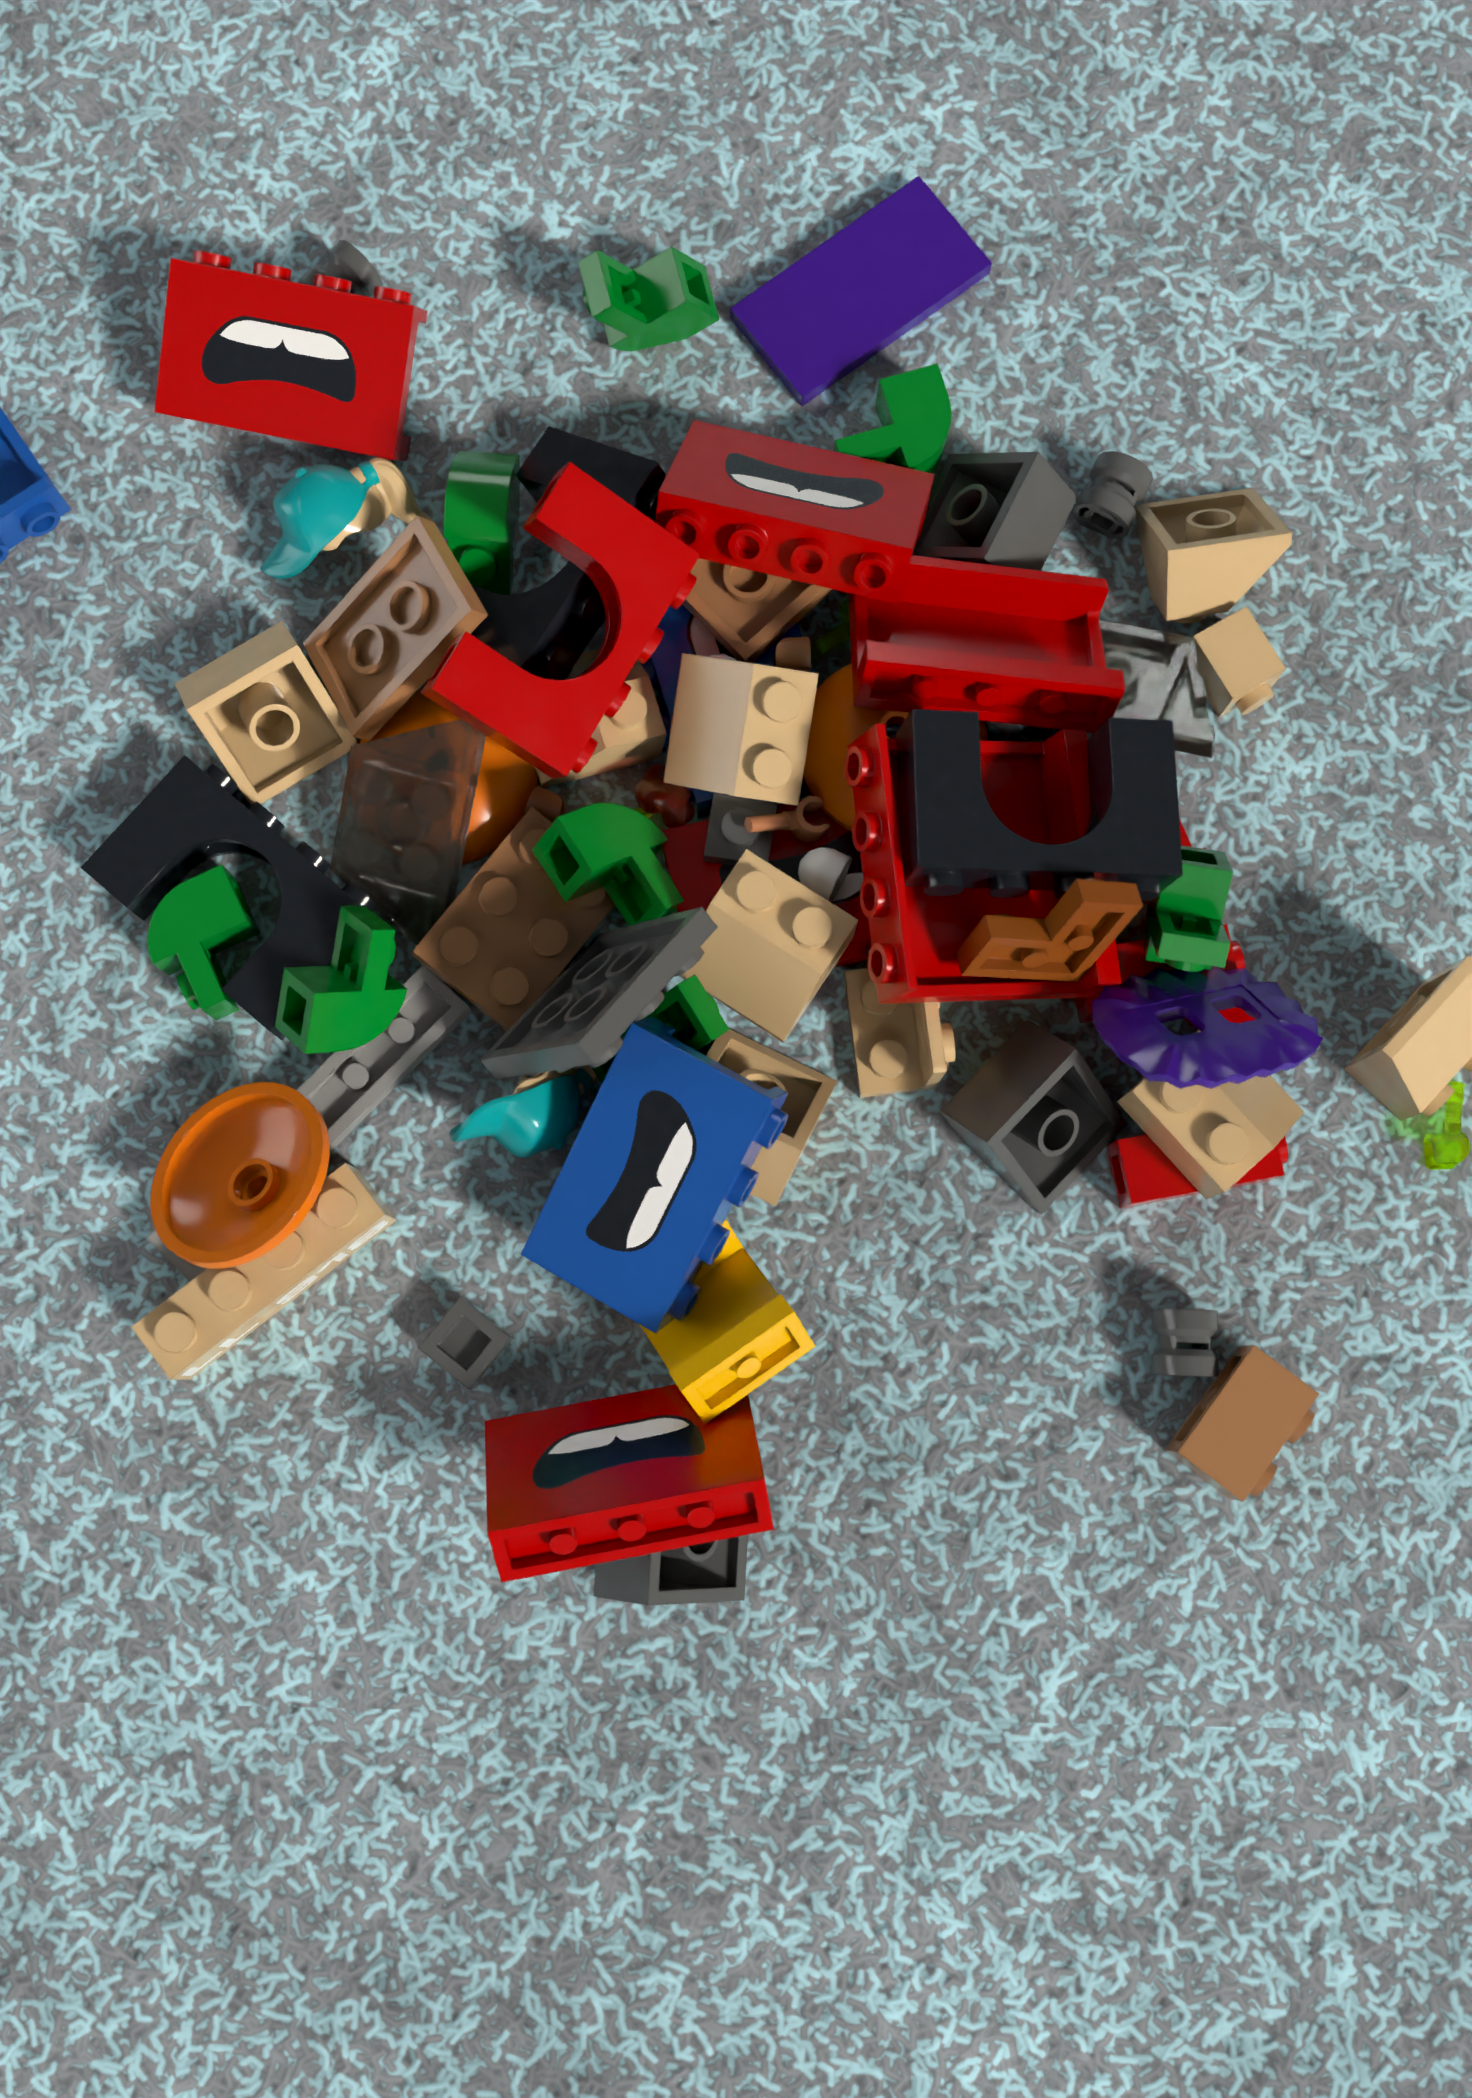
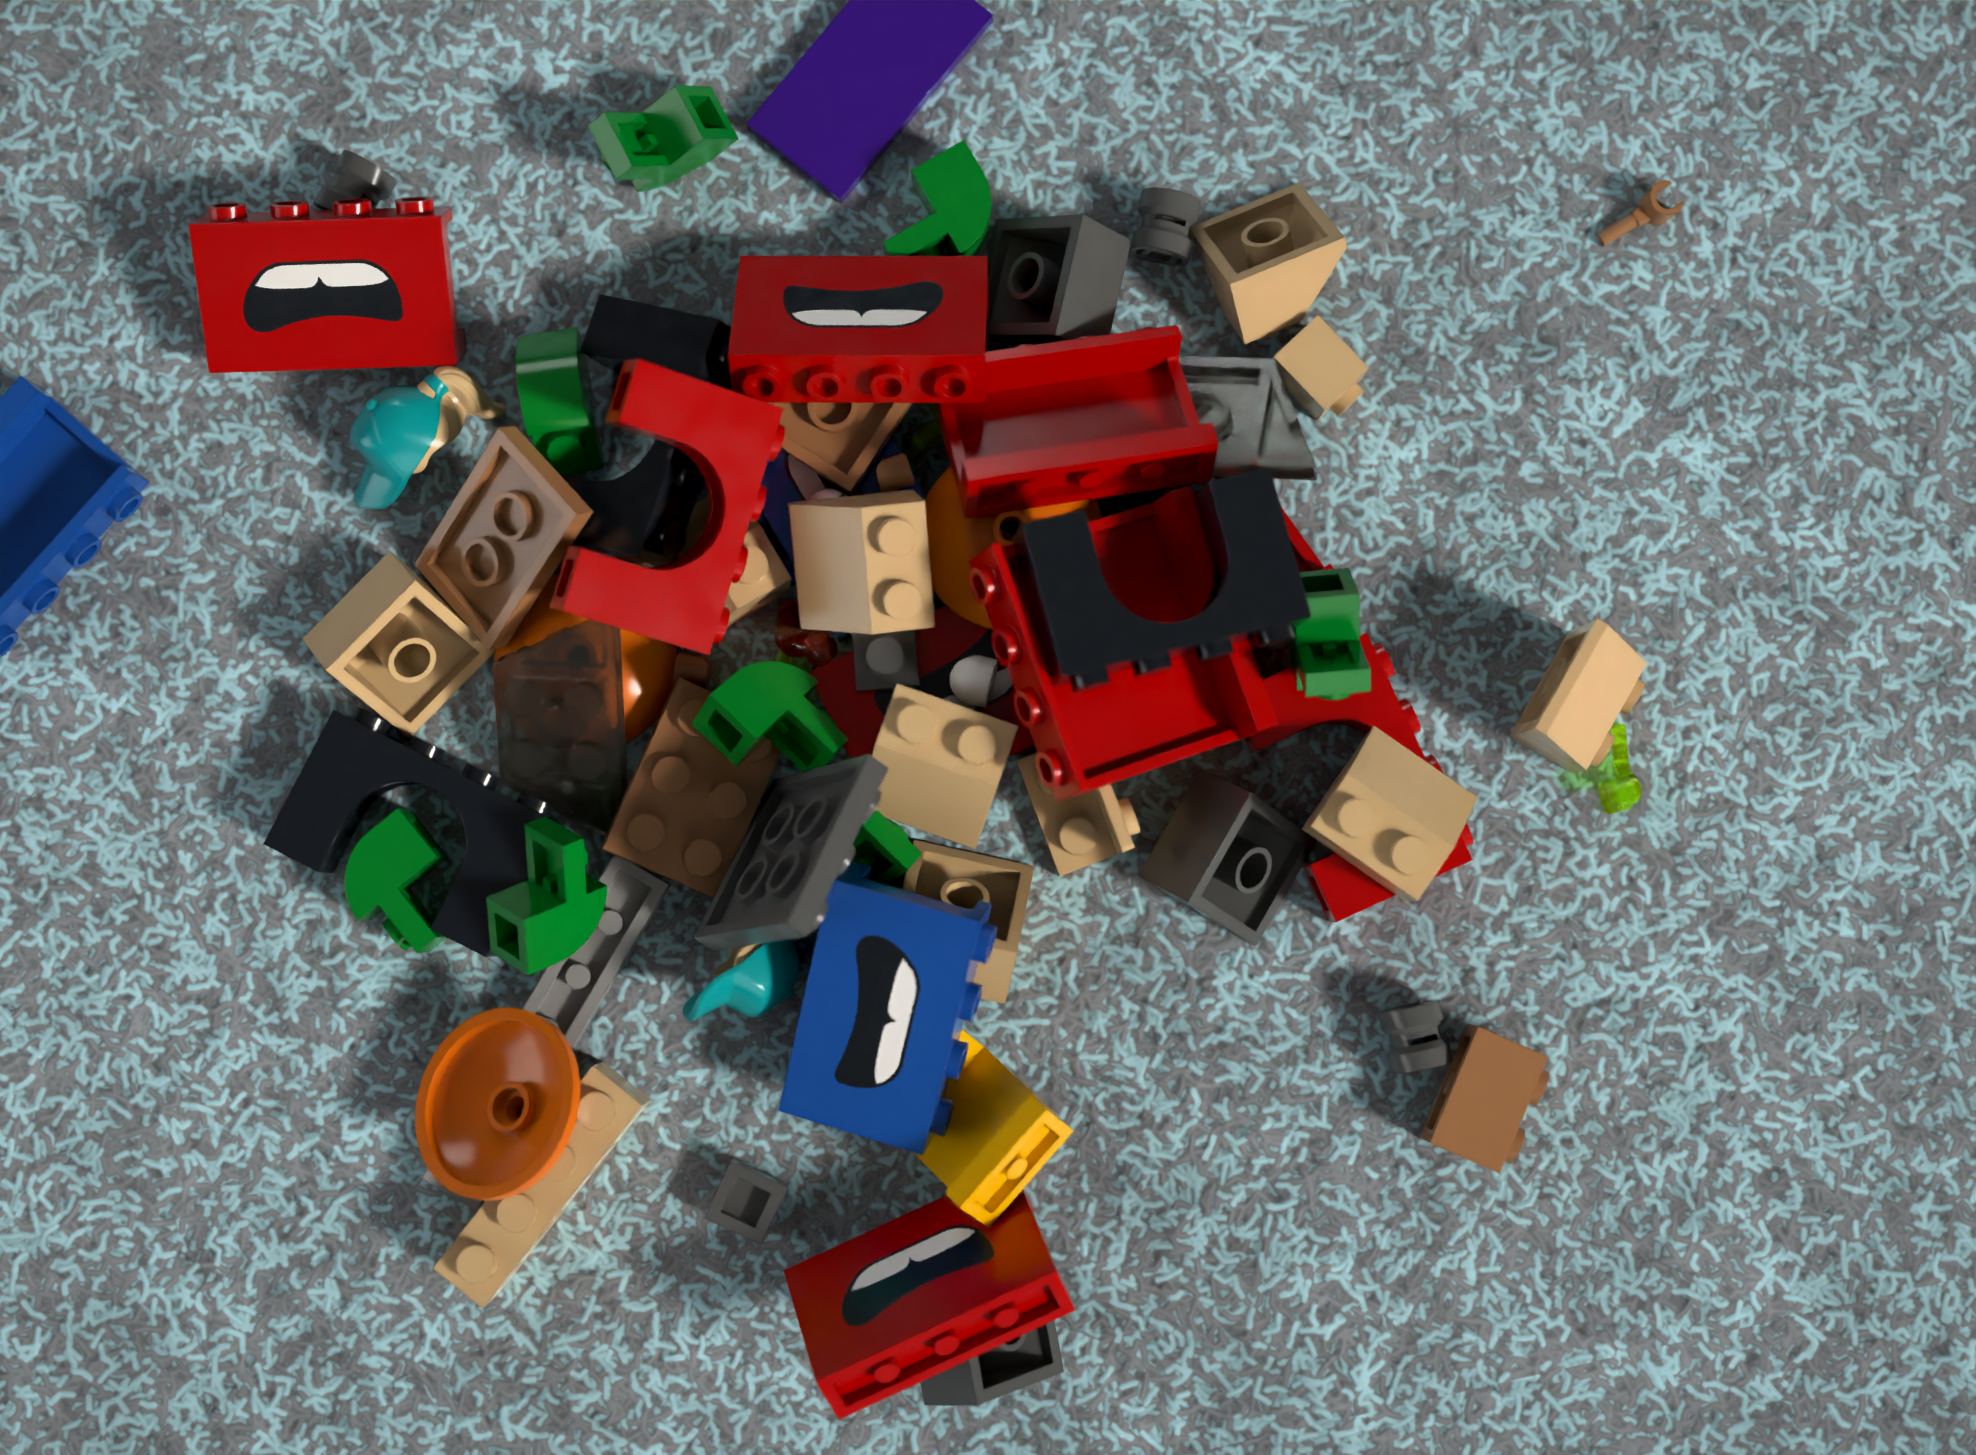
camera: 15 degrees left, 5 degrees up
nougat hand [744,795,830,843] -> none
dark orange plate [956,878,1143,982] -> none
dark purple piece [1092,966,1323,1089] -> none

